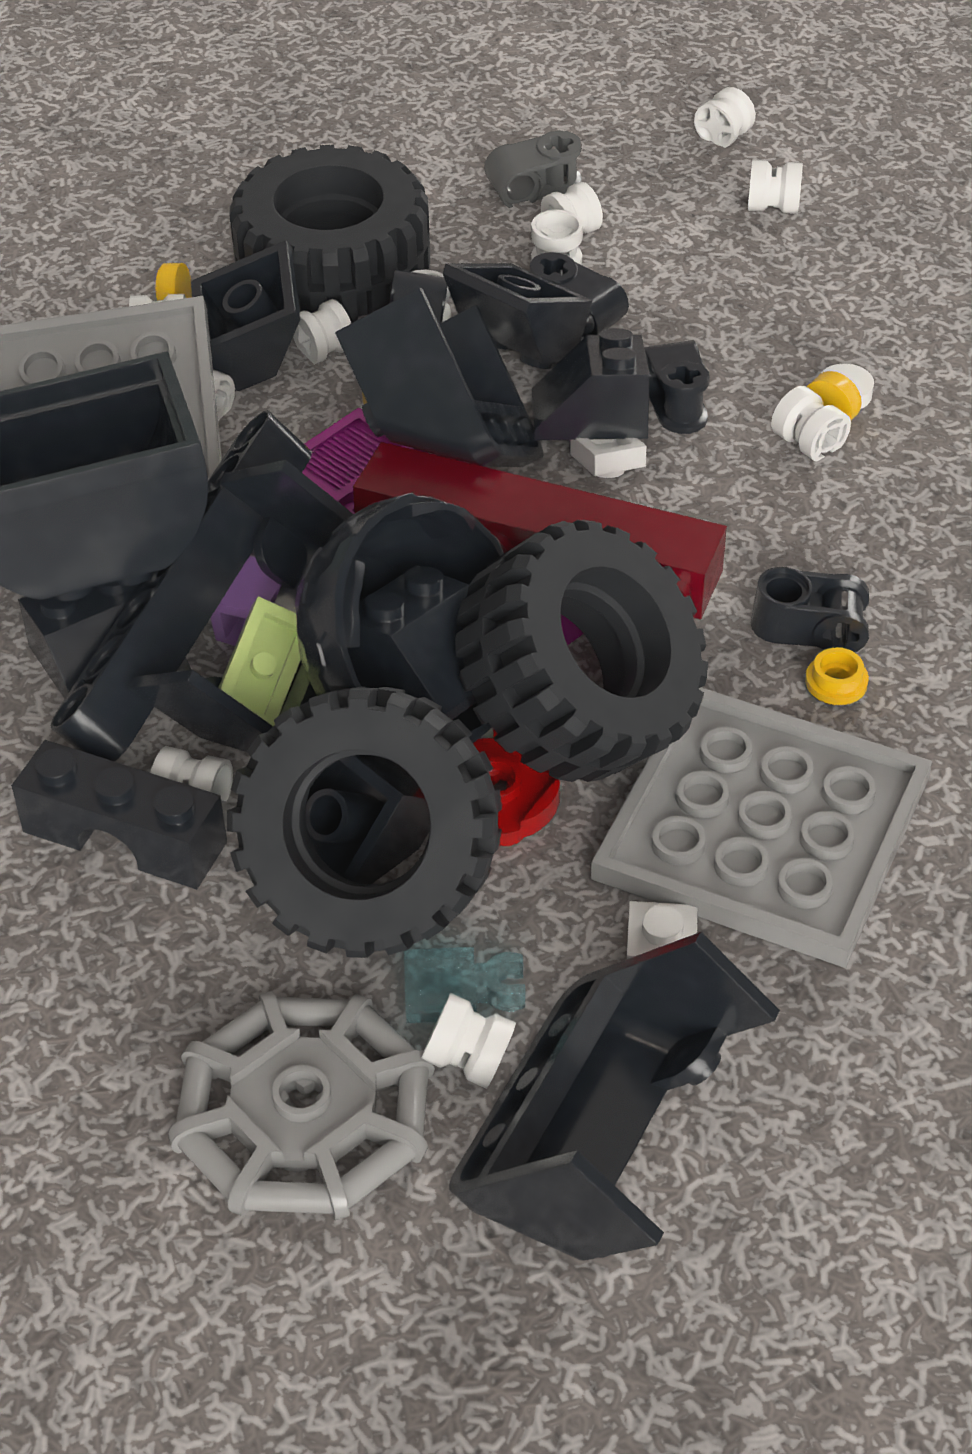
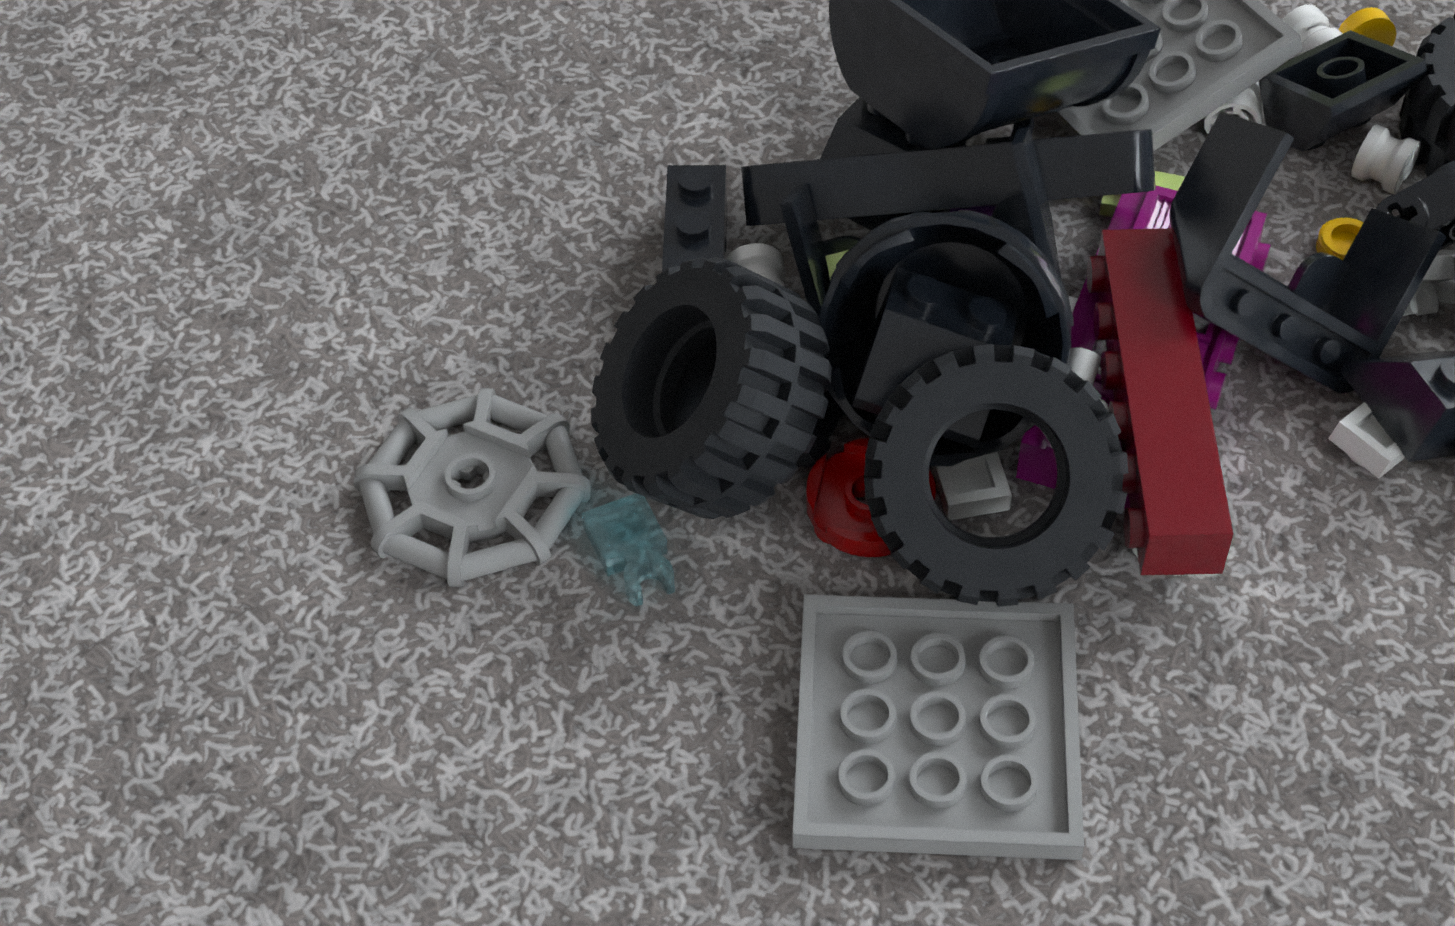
camera: 70 degrees right, 5 degrees up
white wheel [421,993,516,1089] -> none
black windscreen [449,932,780,1261] -> none
white plate [627,901,698,959] -> none
black piece [750,567,869,652] -> none
yellow plate [805,647,869,705] -> none

